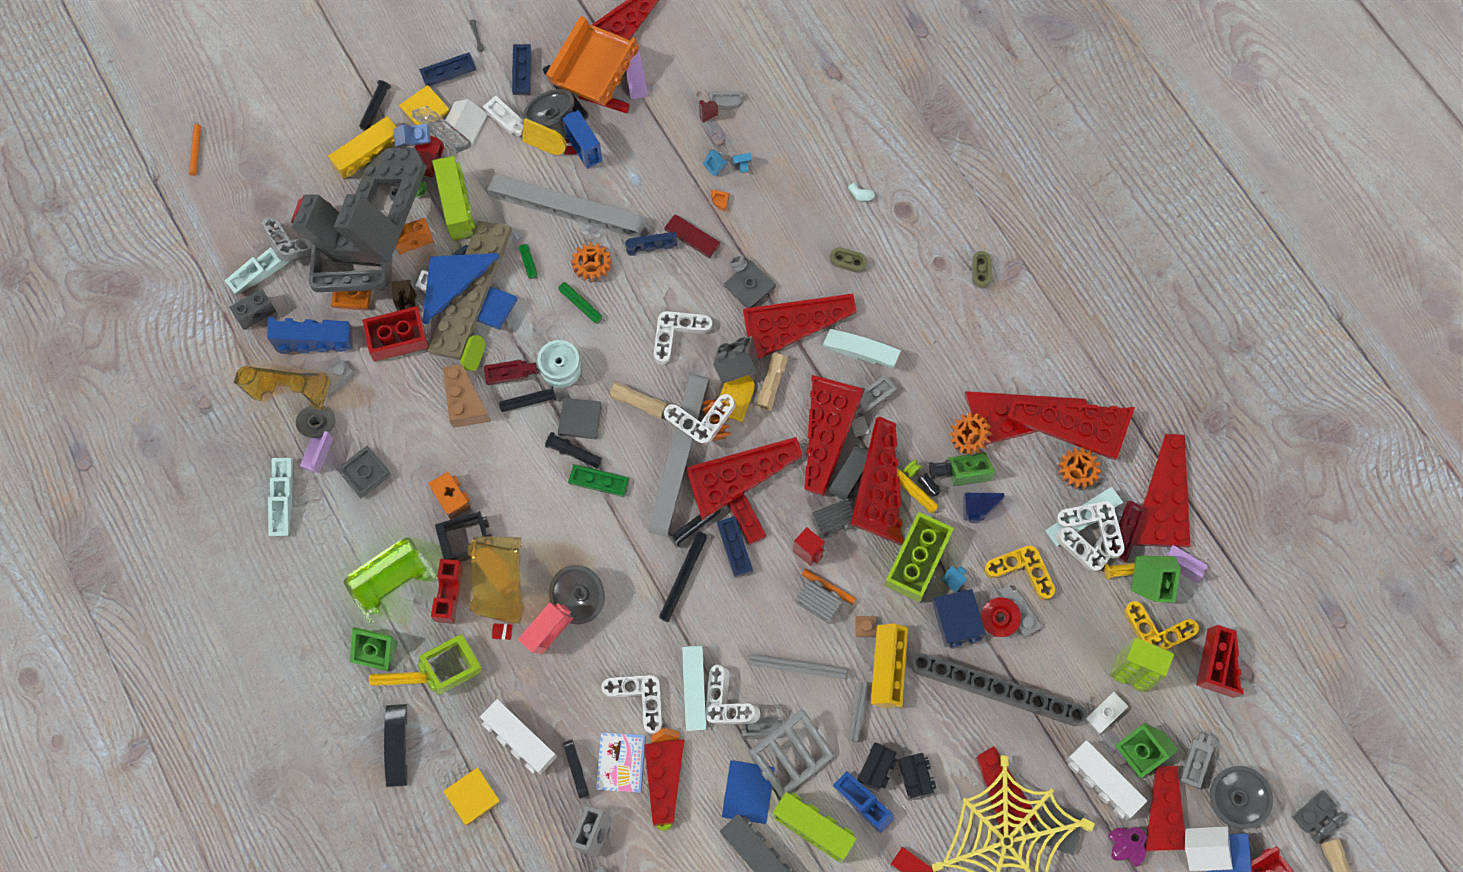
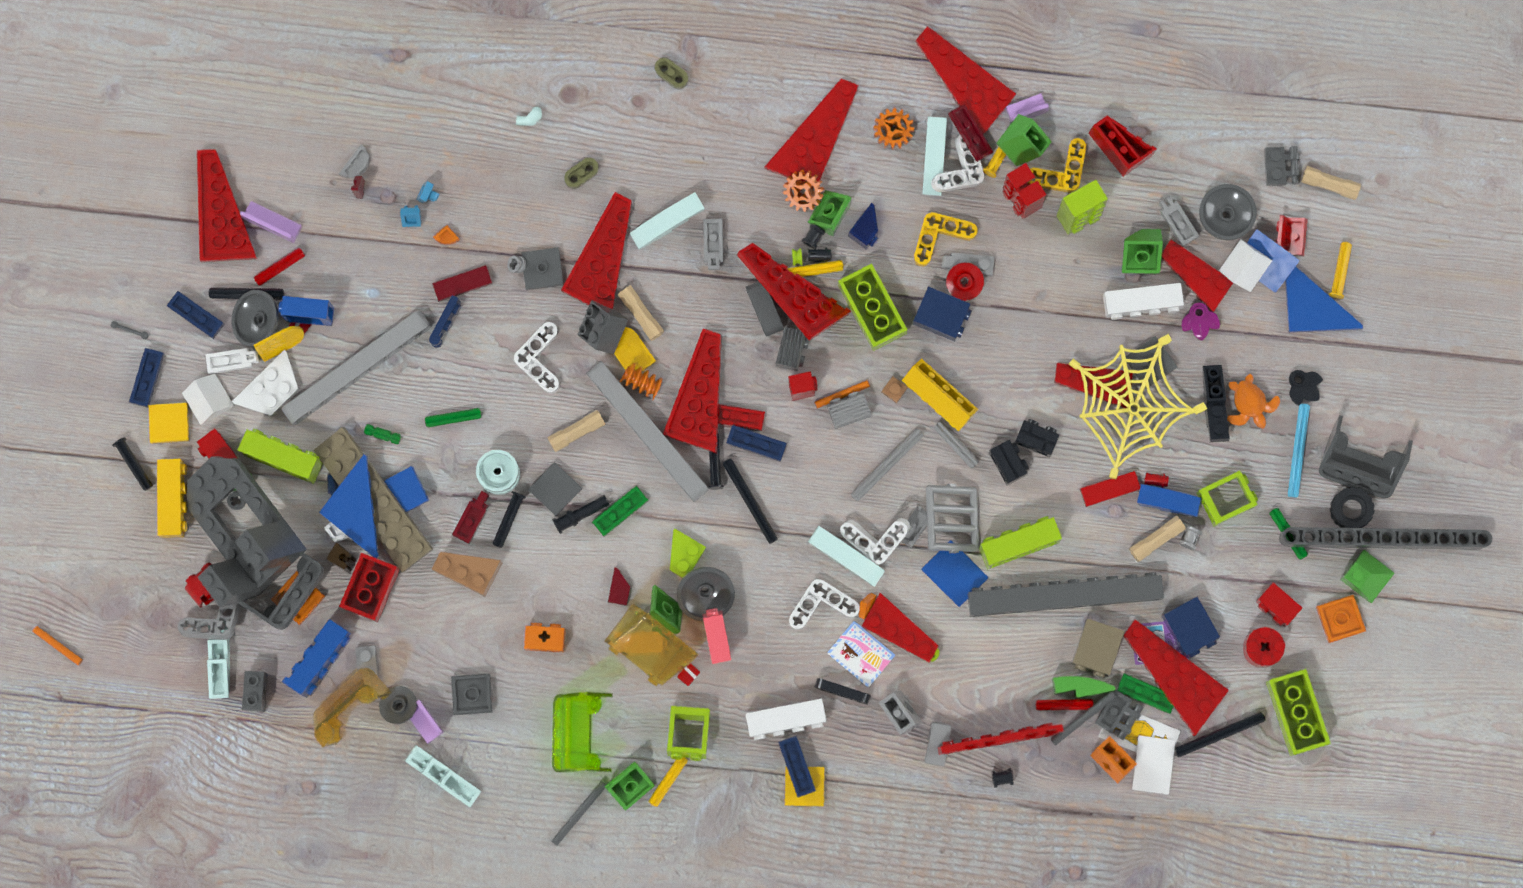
camera: 50 degrees left, 10 degrees up
black slope [384,704,407,787] -> none
medium blue slope [393,124,431,148] -> none
orange brick [396,217,434,255] -> none
clear plate [412,105,471,153] -> none
red arch [431,559,463,624] -> none
black window [435,511,494,562] -> none
lime tile [460,335,485,371] -> none
orange panel [546,16,639,106] -> none
orange gear [571,242,612,282] -> none
white beam [664,394,735,444] -> none
red wing [804,375,864,496] -> none
blue slope [833,771,894,833] -> none
white sticker [851,416,870,437] -> none
dark grey beam [911,653,1087,726] -> none
dark azure tile [941,566,967,592] -> none
red wing [1006,400,1135,461] -> none
white beam [1057,501,1124,558] -> none
white plate [1085,692,1128,734] -> none
none -> white wing [232,350,299,417]
none -> dark grey bar [551,781,606,846]
none -> dark red tile [608,567,631,606]
none -> bright green slope [650,585,682,634]
none -> lime wing [670,528,706,578]
none -> dark blue plate [778,736,816,798]
none -> red piece [1002,163,1047,219]

